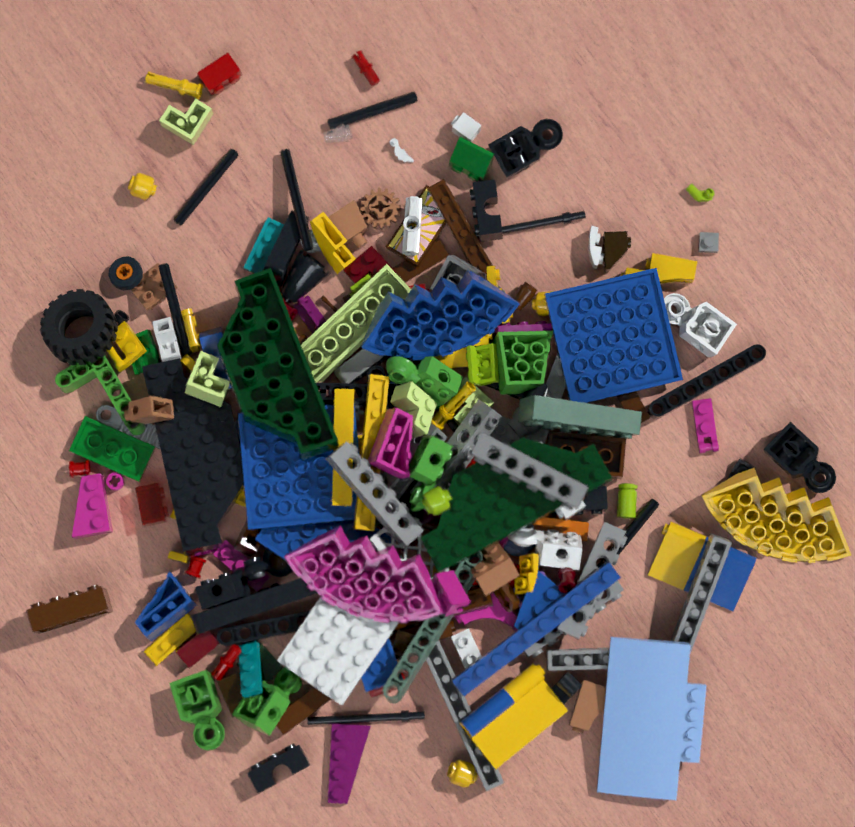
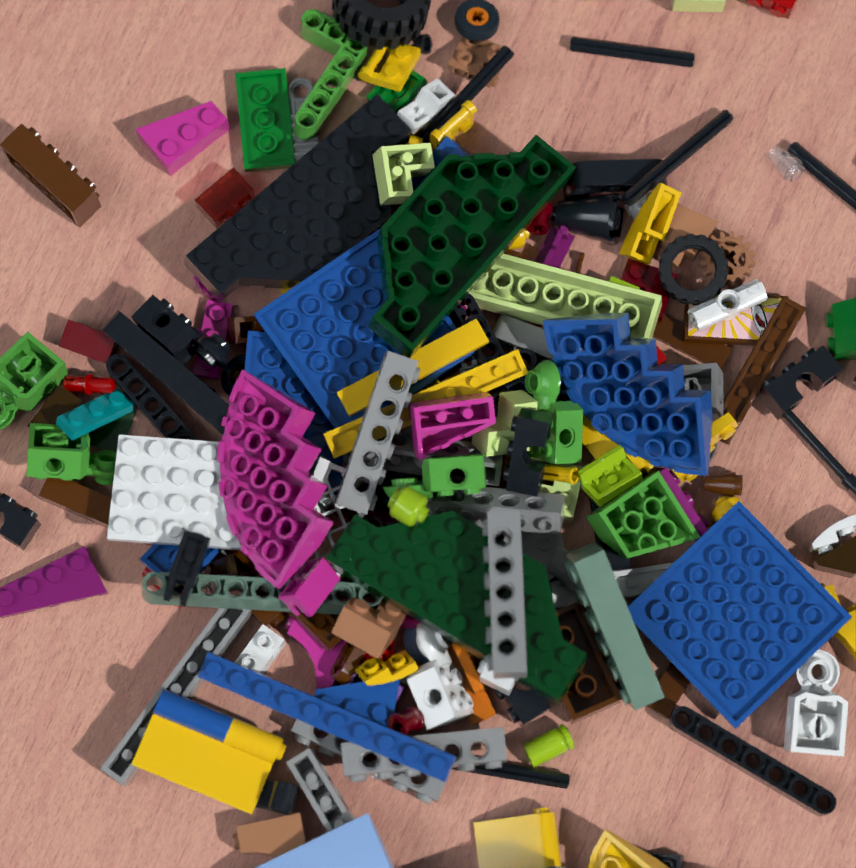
camera: 65 degrees right, 5 degrees down
red bush [69,460,91,478] -> none
dark pink bush [106,473,124,491] -> none
nougat torso [124,396,174,424] -> none
blue wedge [135,571,197,642] -> none
yellow tile [144,613,196,666] -> none
yellow tile [167,550,190,564] -> none
red bush [184,555,207,579] -> none
teal plate [243,217,284,274] -> none
black bar [308,710,425,725] -> none
white piece [390,138,414,163] -> none
yellow head [447,759,478,788] -> none
dark pink plate [692,398,719,454] -> none
none -> black hinge [163,530,211,606]
none -> black arch [503,408,553,497]
none -> black tyre [658,234,728,305]

